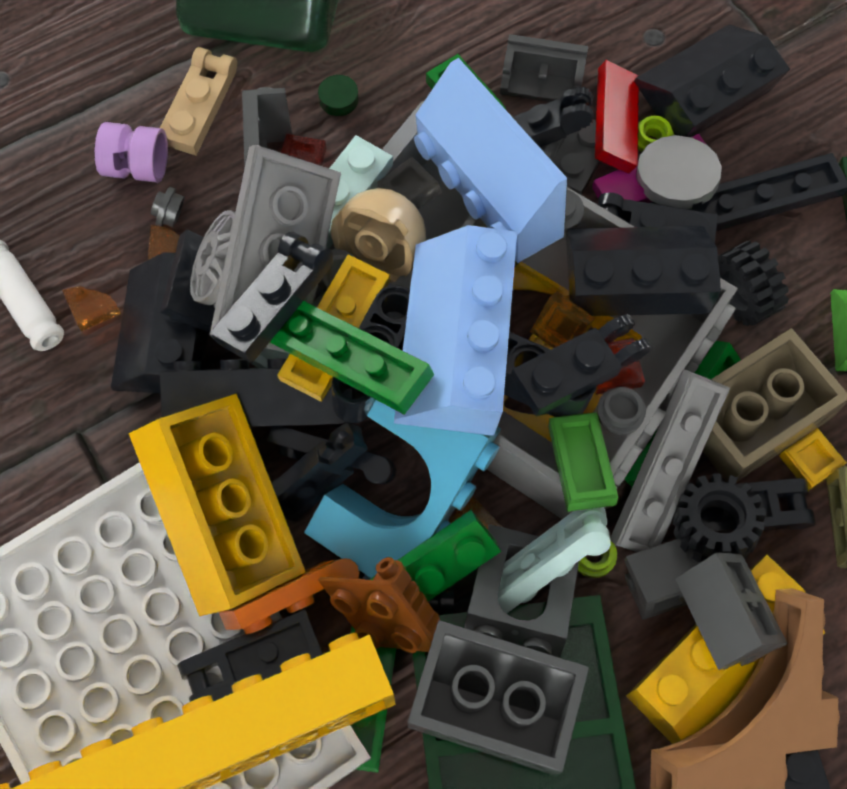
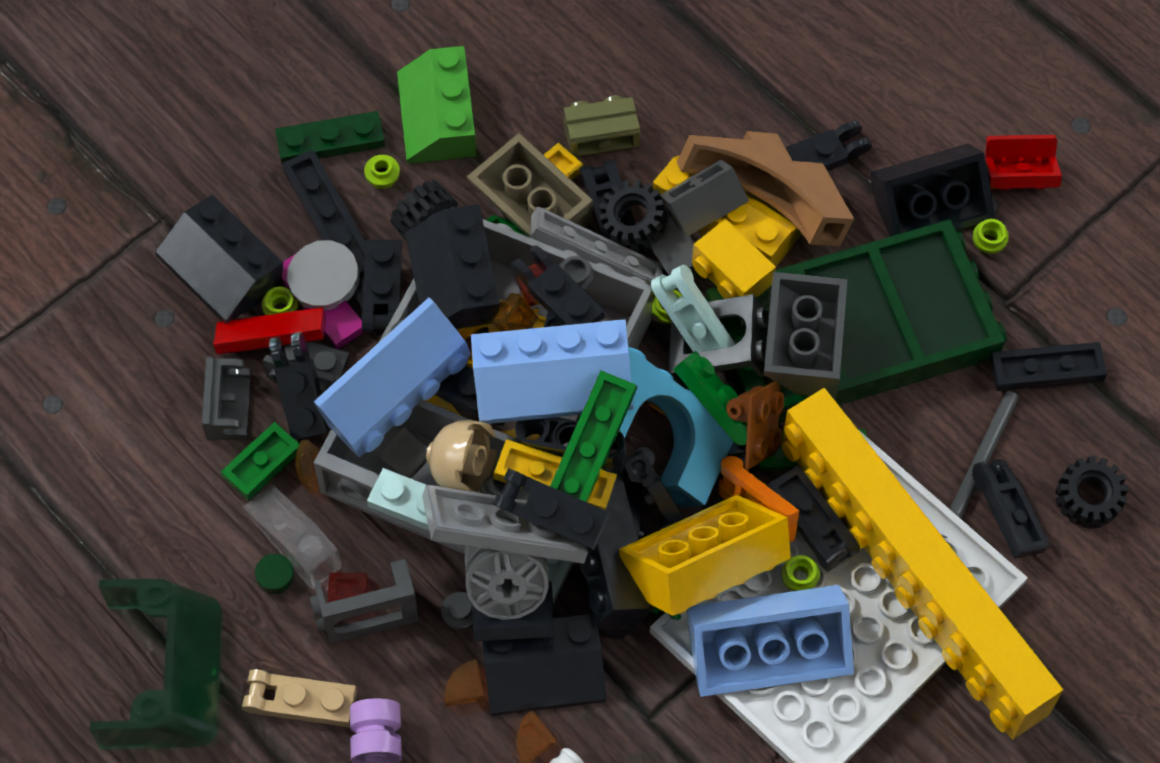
camera: 100 degrees left, 5 degrees down
dark grey plate [150,186,185,228] -> none
bright green tile [548,412,618,512] -> none
none -> clear slope [243,485,342,590]
none -> lime plate [364,155,400,189]
none -> light blue slope [687,585,854,697]
none -> yellow brick [692,219,776,299]
none -> lime plate [781,555,820,591]

